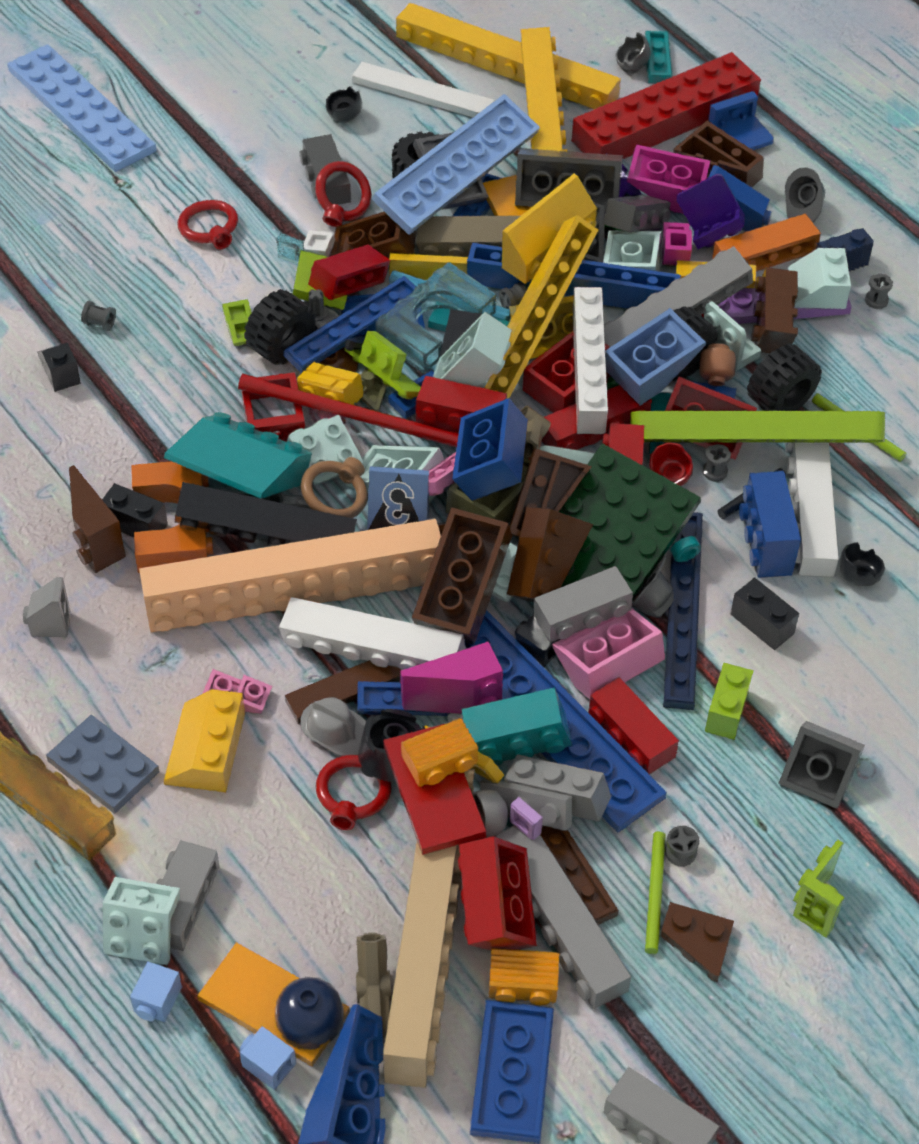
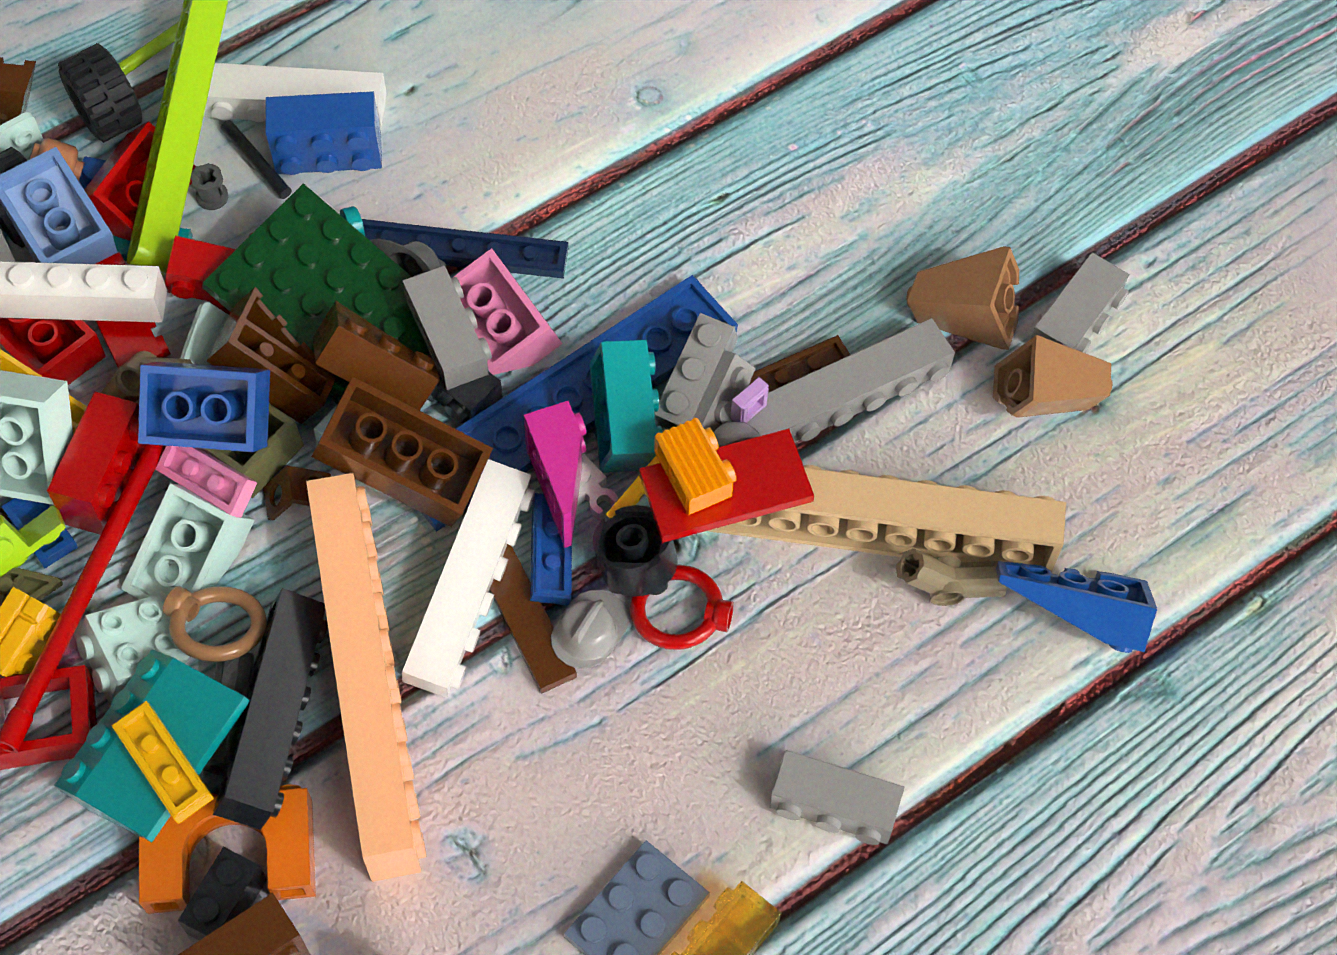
camera: 90 degrees left, 10 degrees up
light aqua bracket [102,877,180,965] -> none
light blue brick [130,961,182,1022] -> none
yellow slope [163,689,245,793] -> none
light orange tile [197,942,350,1067] -> none
bright pink slope [202,669,272,714] -> none
light blue brick [240,1026,296,1090] -> none
dark blue cylinder [275,977,344,1050] -> none
medium blue slope [367,466,429,530] -> none
red brick [458,836,537,951] -> none
blue tile [470,1000,554,1144] -> none
light orange brick [489,948,559,1006] -> none
red brick [588,677,679,775] -> none
lime bar [645,831,666,954] -> none
red hair [649,442,693,486] -> none
reddish brown wing [660,902,734,982] -> none
dark grey wheel [665,826,700,866] -> none
lime brick [705,662,754,740] -> none
black brick [730,577,800,650] -> none
dark grey slope [778,721,865,809] -> none
lime bracket [793,839,844,938] -> none
black hair [840,542,885,586] -> none
none -> yellow tile [111,701,214,824]
none -> medium nougat slope [906,246,1019,350]
none -> medium nougat slope [993,335,1113,418]

